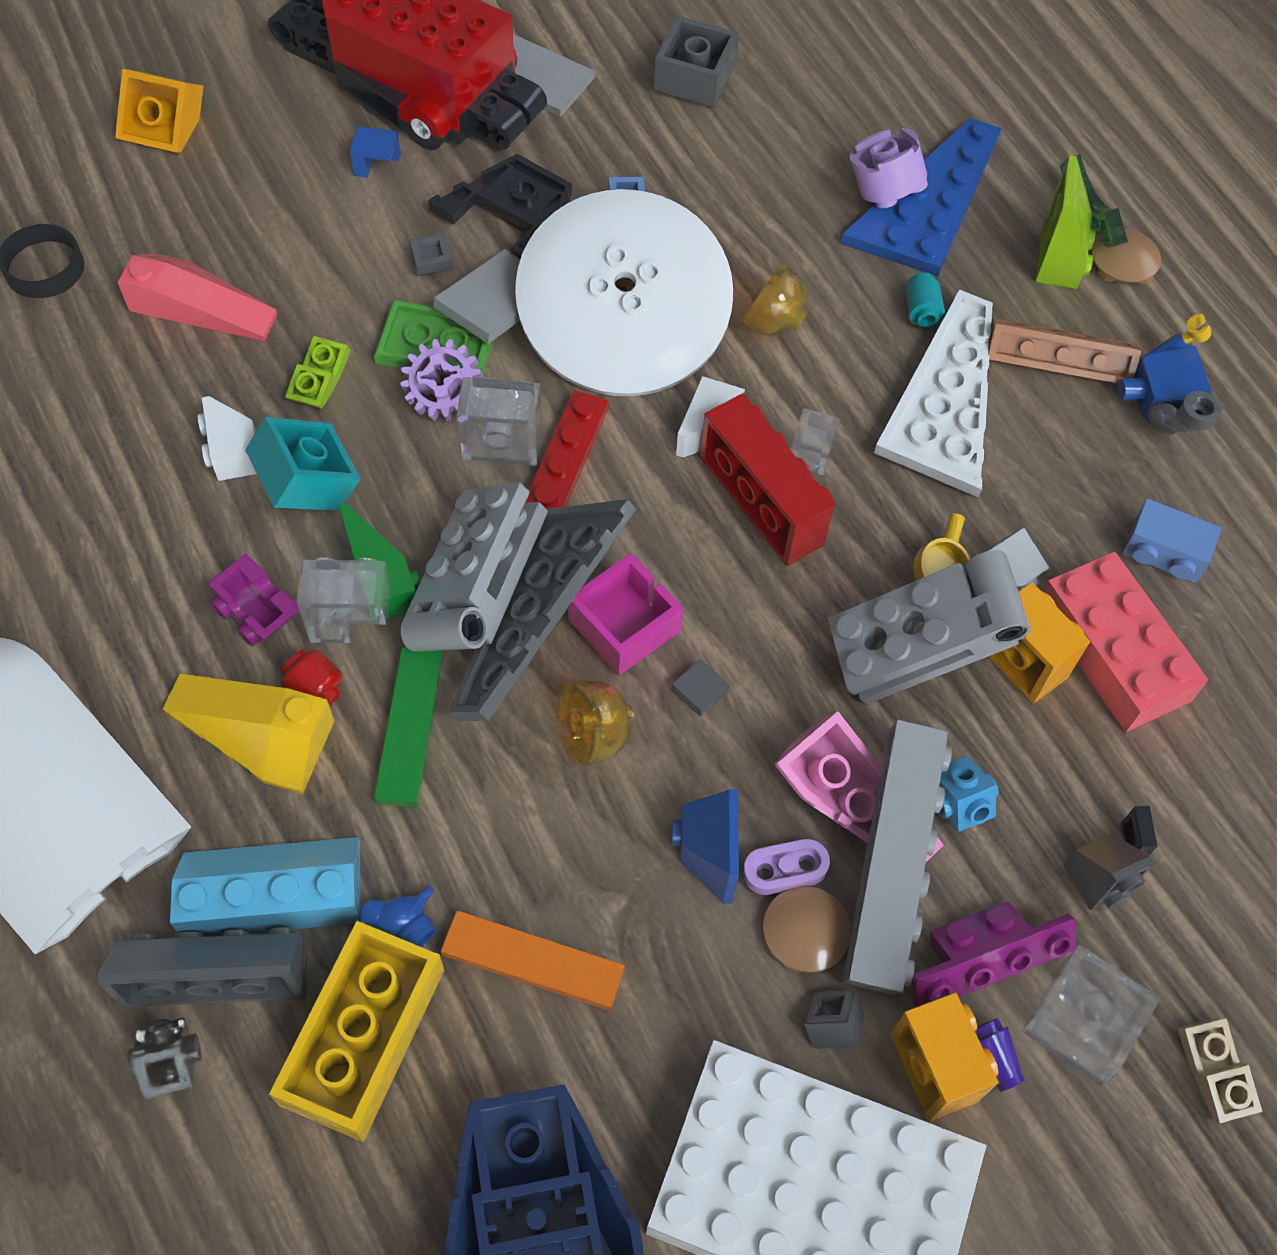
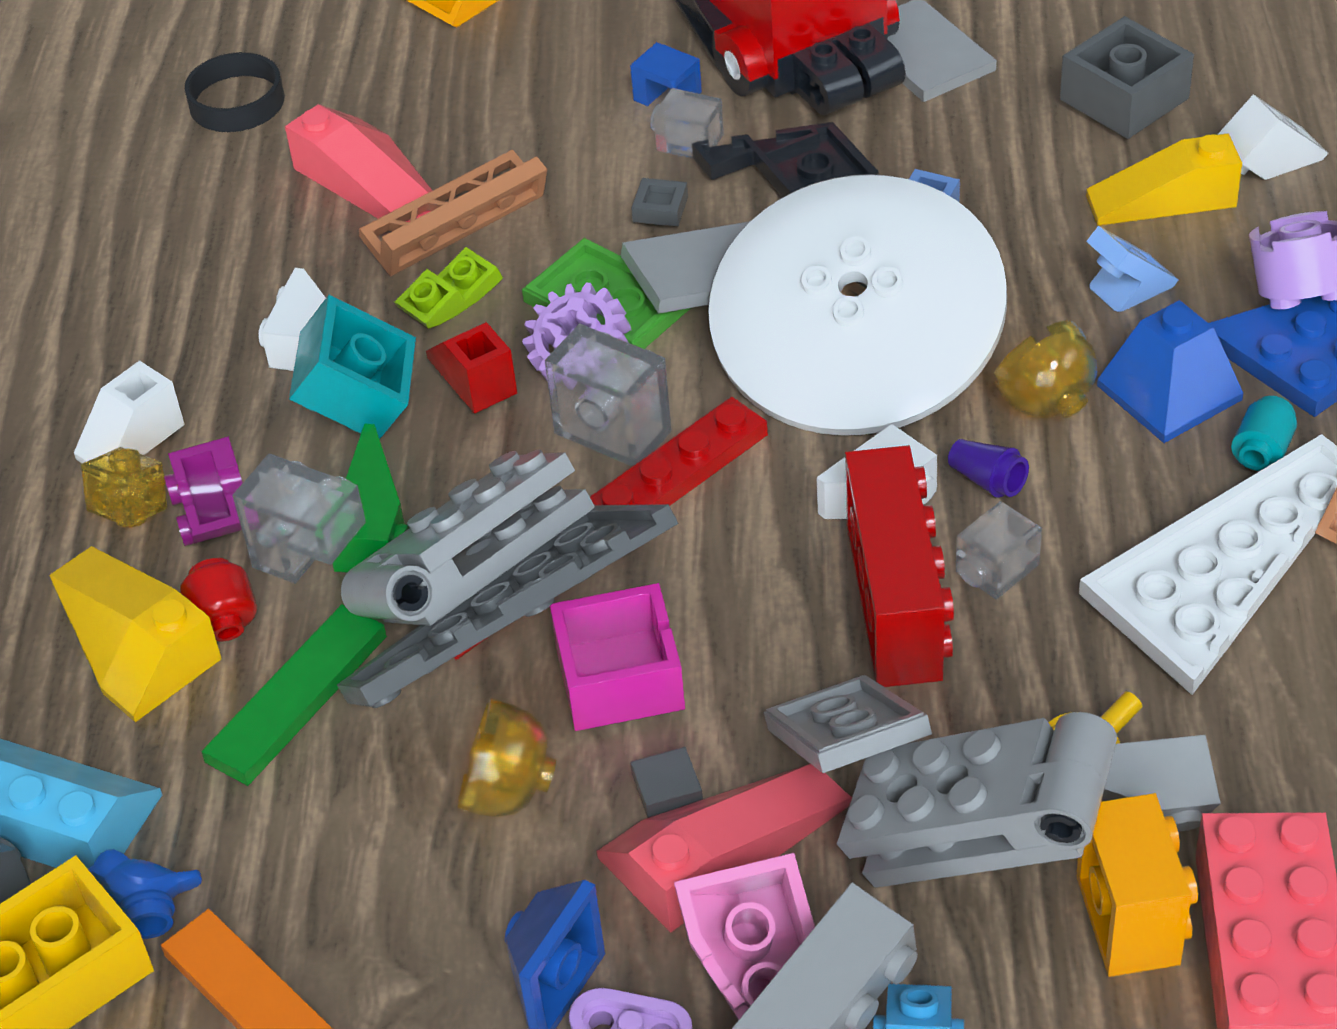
camera: 35 degrees right, 15 degrees down
none -> white slope [74,361,185,482]
none -> clear yellow brick [81,447,167,527]
none -> nougat fence [359,149,547,277]
none -> red slope [426,322,518,414]
none -> coral wedge [597,764,852,933]
none -> clear brick [650,88,724,158]
none -> light grey tile [763,675,932,773]
none -> dark purple cone [948,439,1029,498]
none -> yellow slope [1086,133,1242,226]
none -> light blue slope [1086,226,1178,312]
none -> blue slope [1097,300,1243,443]
none -> white slope [1218,94,1329,180]

